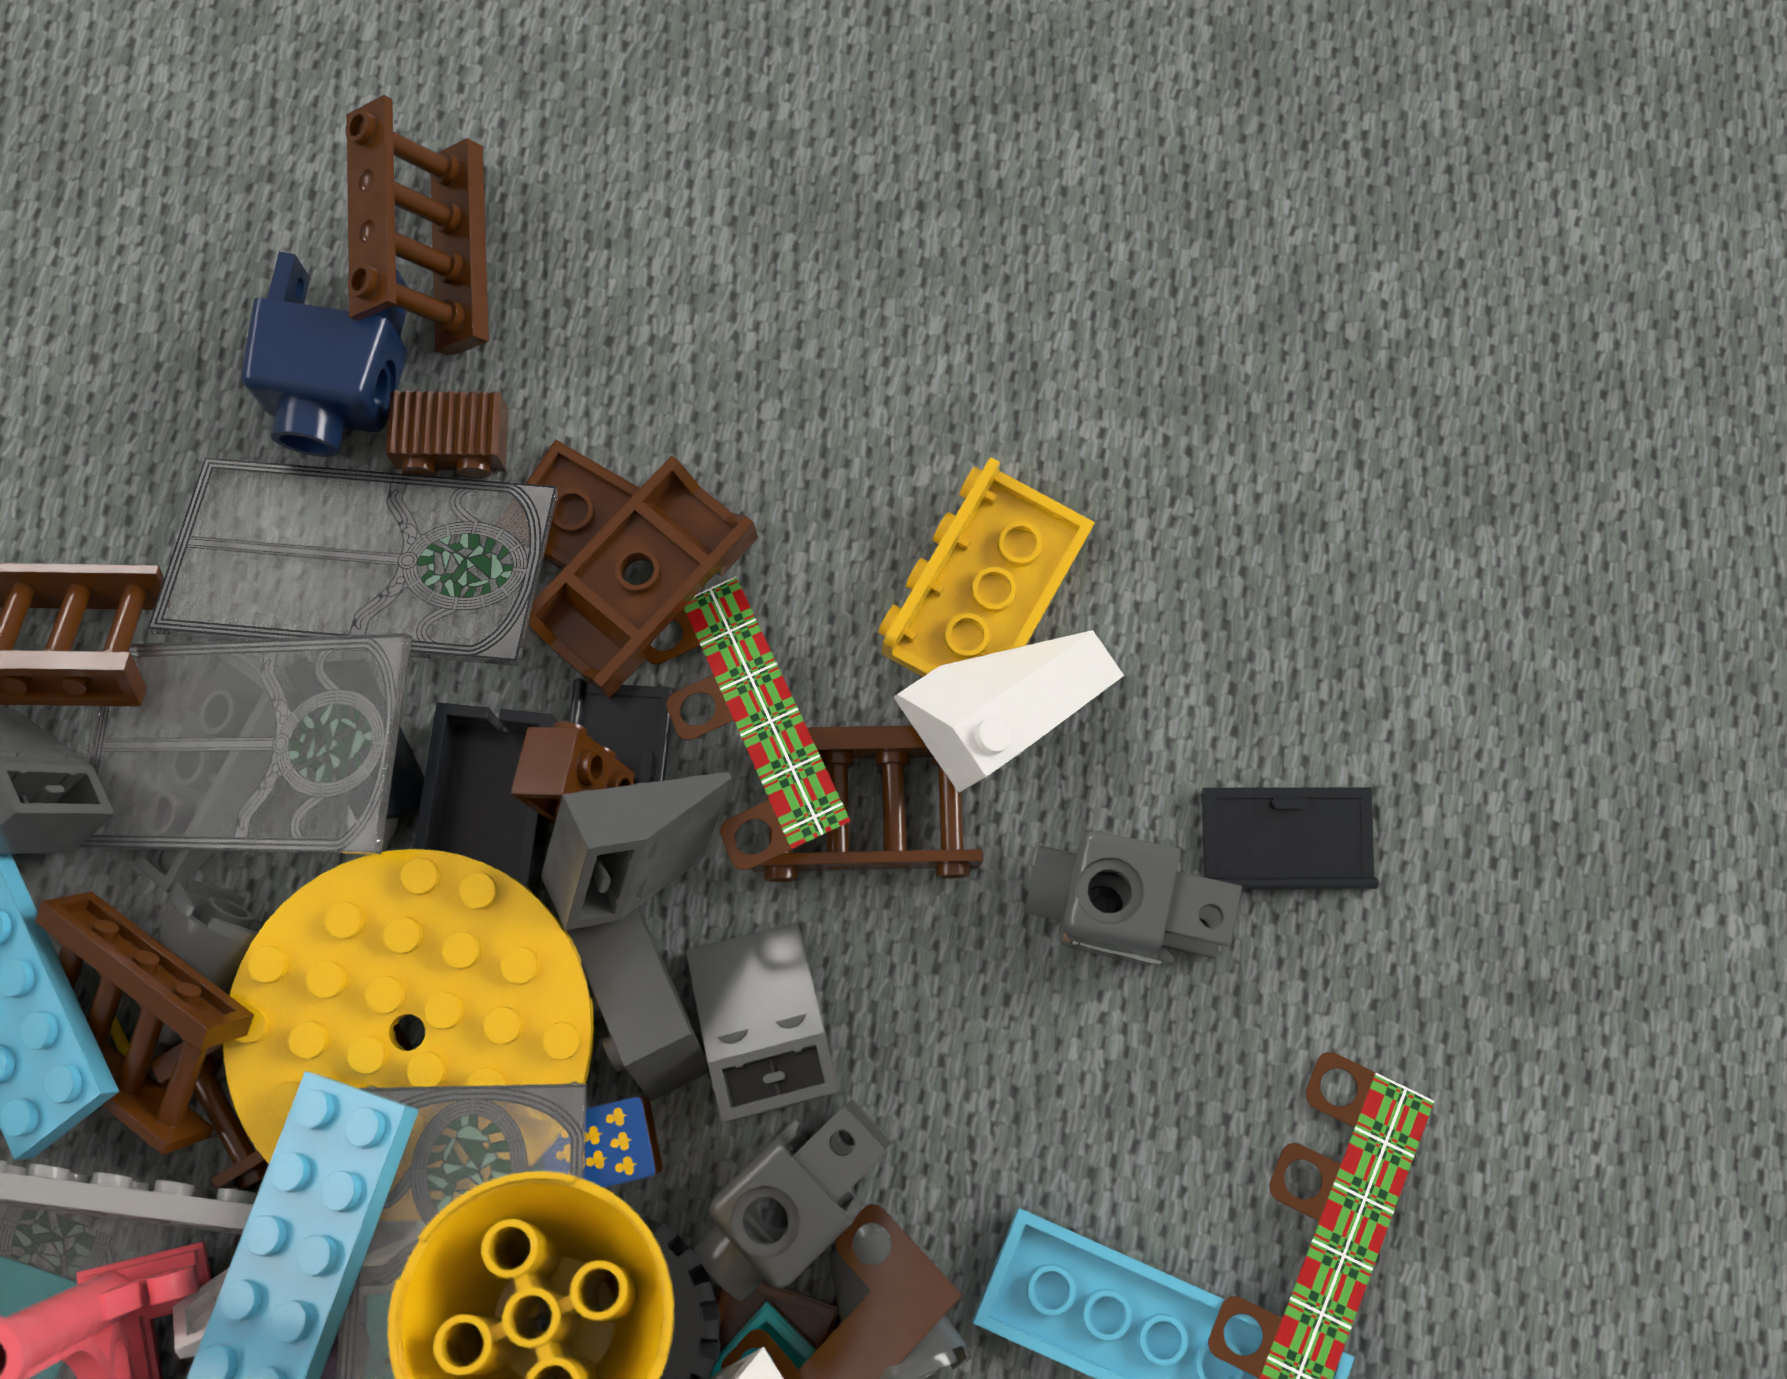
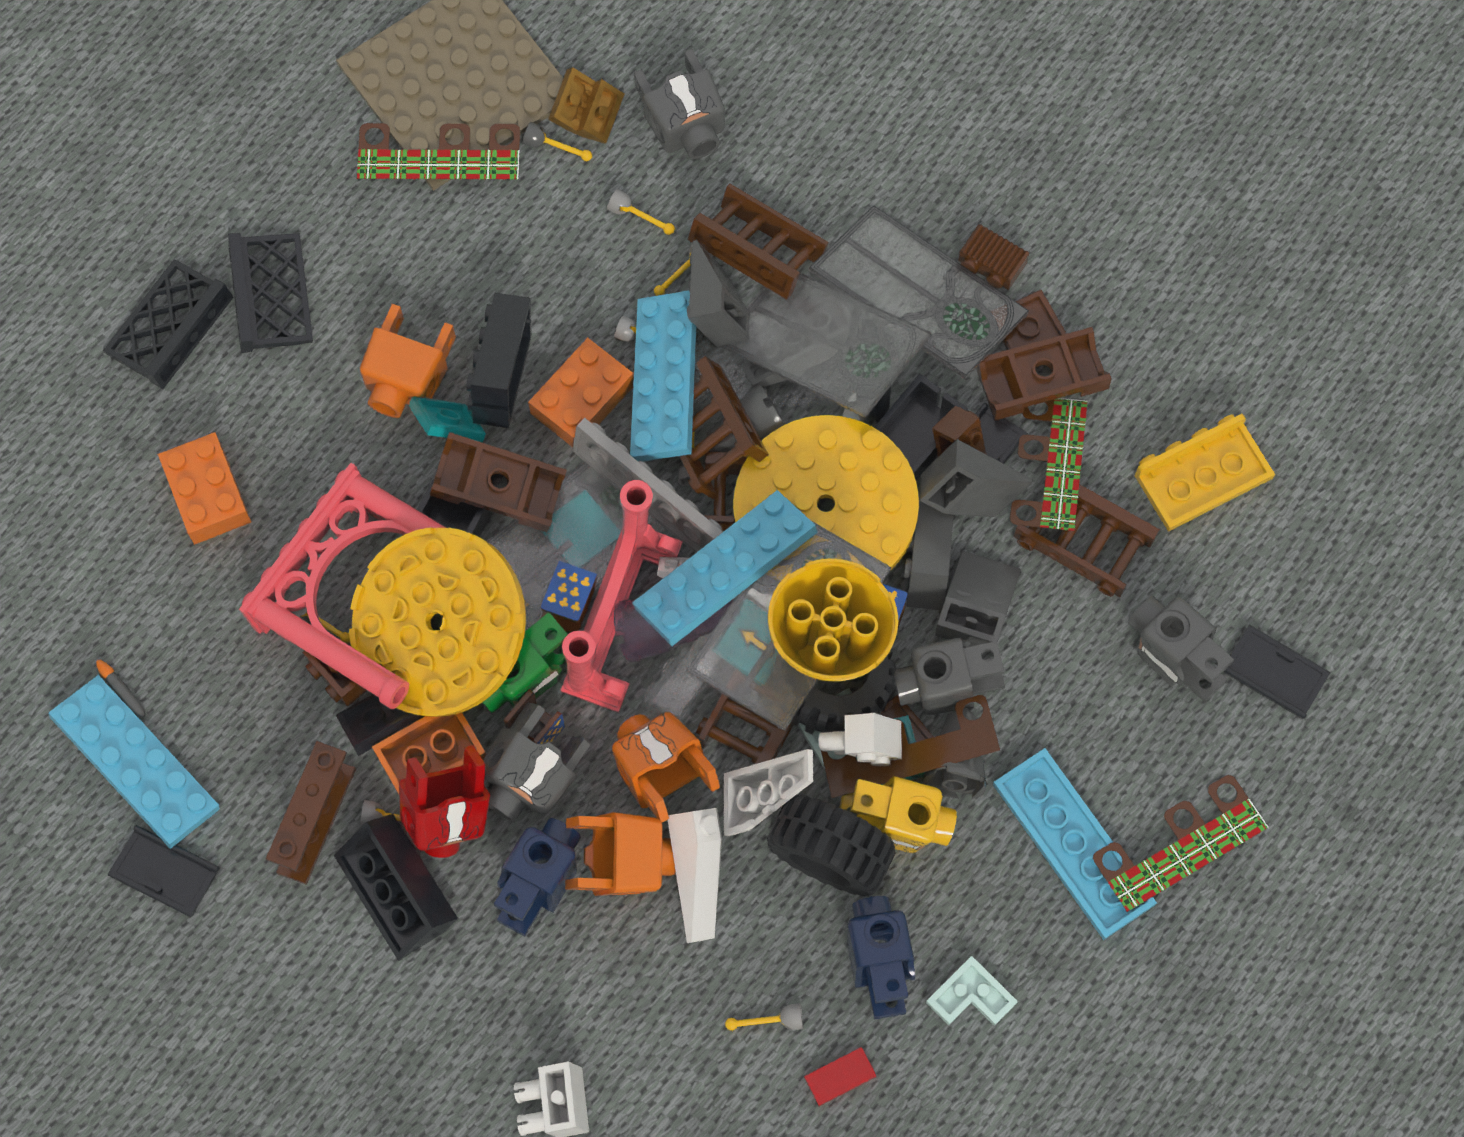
camera: 40 degrees right, 5 degrees down
dark blue piece [241,252,408,457] -> none
reddish brown fence [345,95,489,355] -> none
white wedge [893,630,1124,793] -> none

